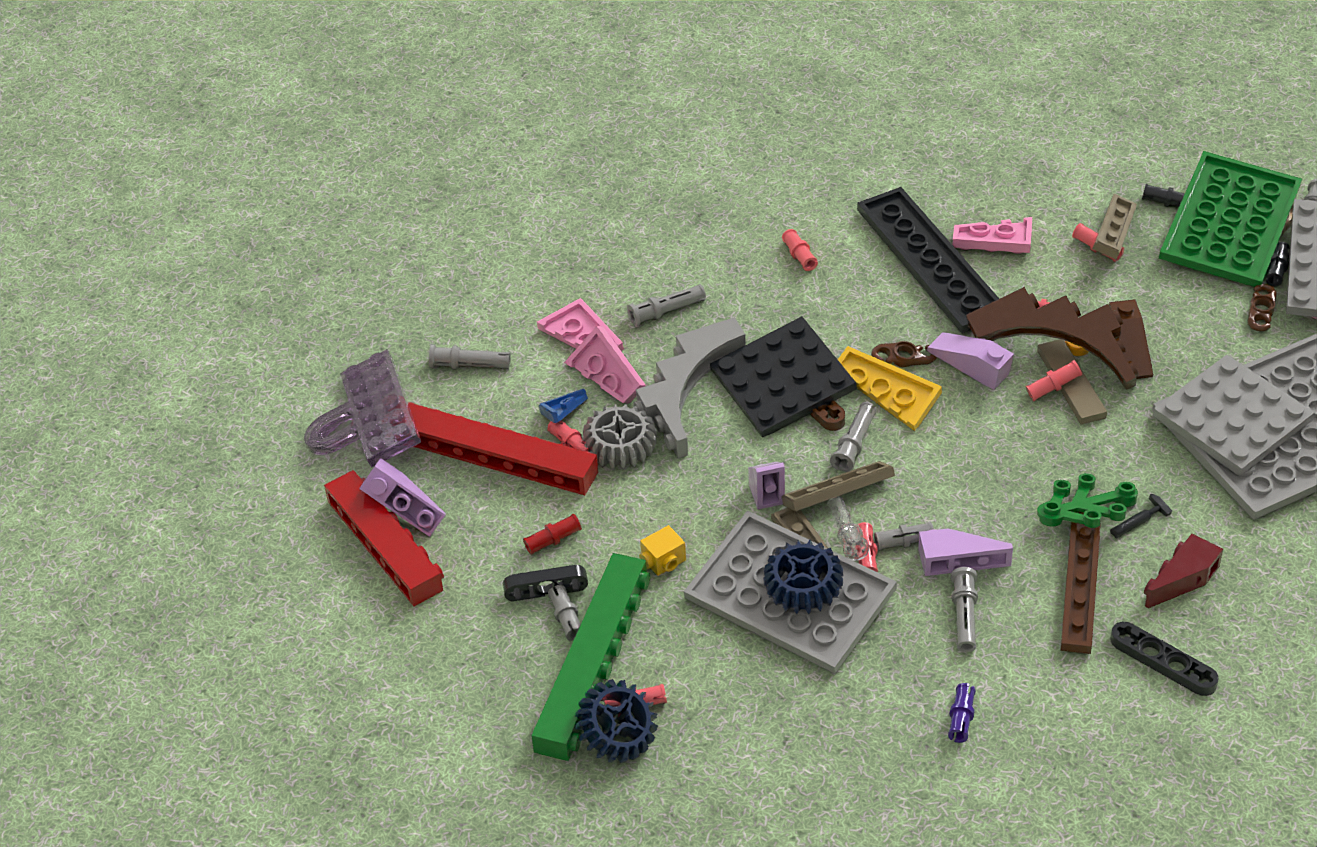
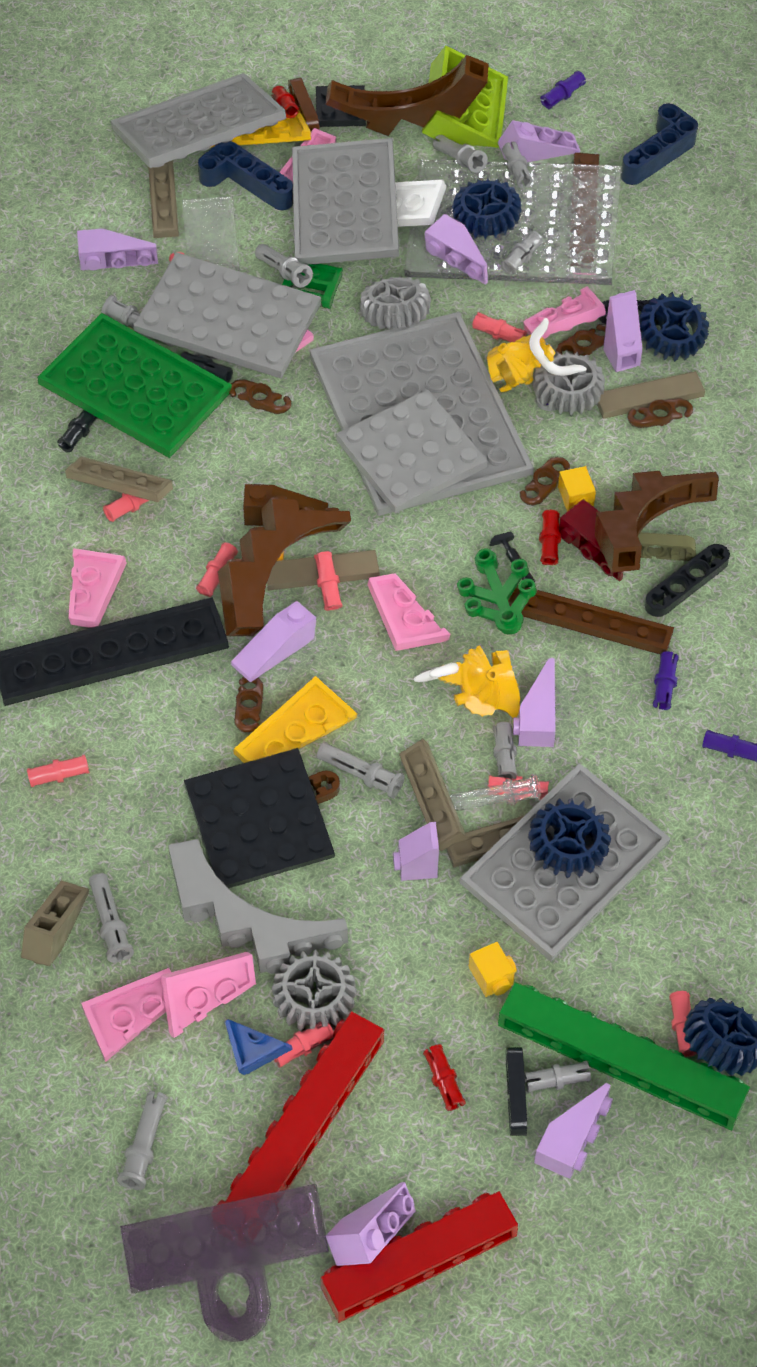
camera: 85 degrees left, 10 degrees up
light grey pin [951,567,978,652] -> none
none -> dark tan slope [21,880,89,967]
none -> bright pink wing [367,573,451,651]
none -> yellow helmet [414,645,520,718]
none -> reddish brown piece [520,456,570,506]
none -> lavender slope [534,1083,613,1179]
none -> red pin [539,509,562,565]
none -> yellow brick [558,466,596,511]
none -> reddish brown arch [595,471,719,573]
none -> olive beam [638,532,696,561]
none -> dark purple pin [653,651,679,710]

